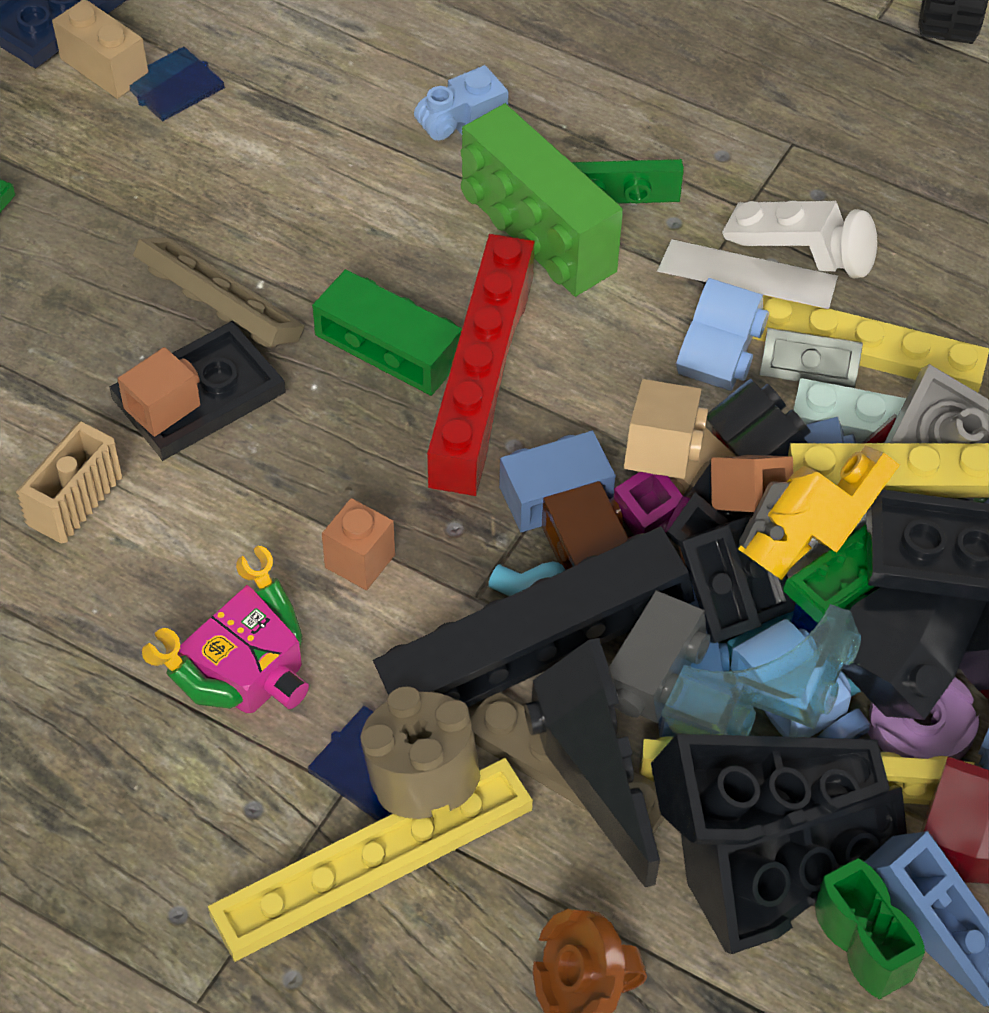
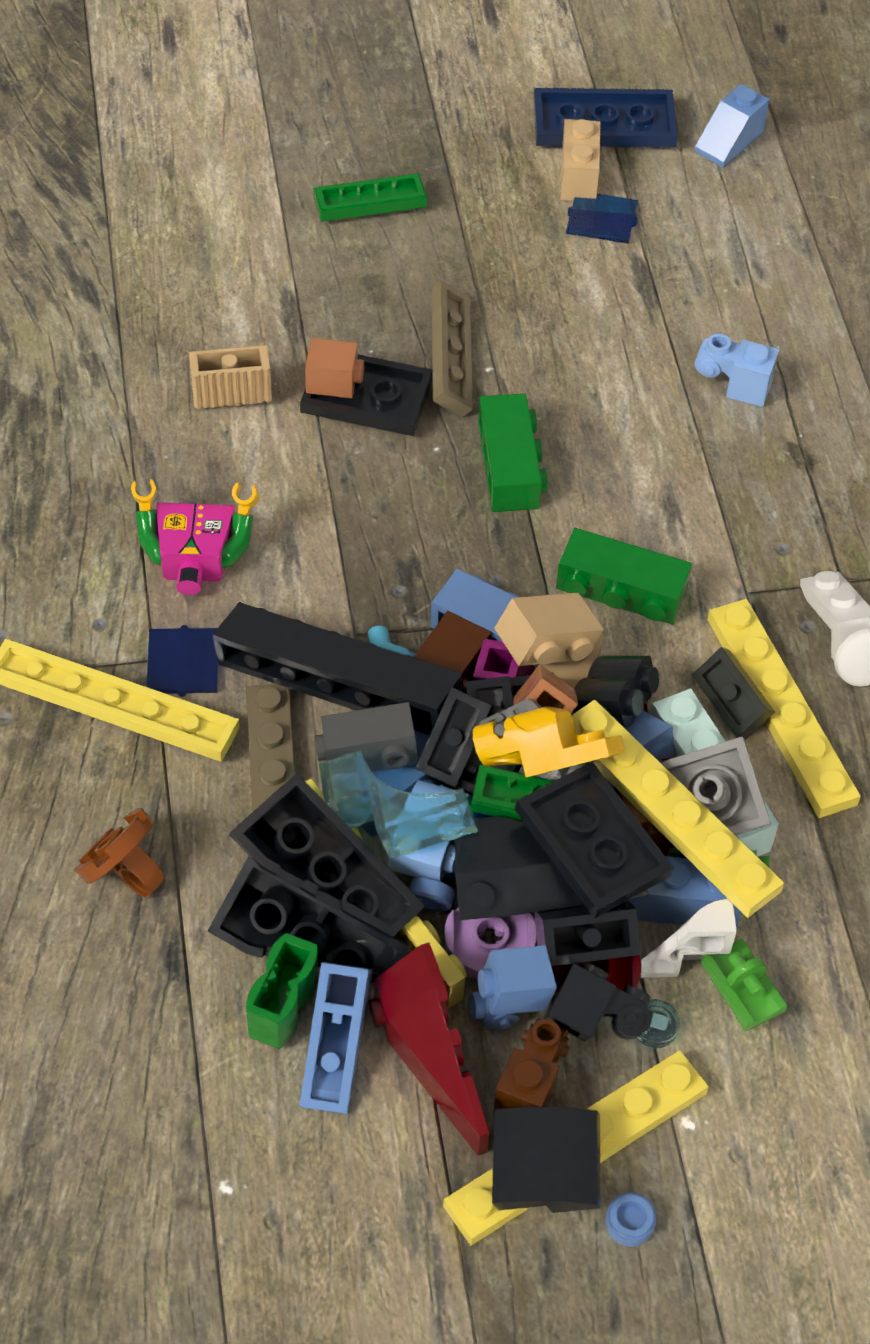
camera: 50 degrees right, 0 degrees up
nougat brick [322,498,395,591] -> none
dark tan brick [360,687,480,819] -> none
red arch [427,234,535,496] -> none
bright green brick [460,103,623,297] -> none
black wedge [524,638,660,887] -> none
green plate [572,159,684,204] -> none
white sticker [657,239,838,309] -> none
light blue brick [676,278,769,391] -> none
none -> green brick [556,527,692,625]

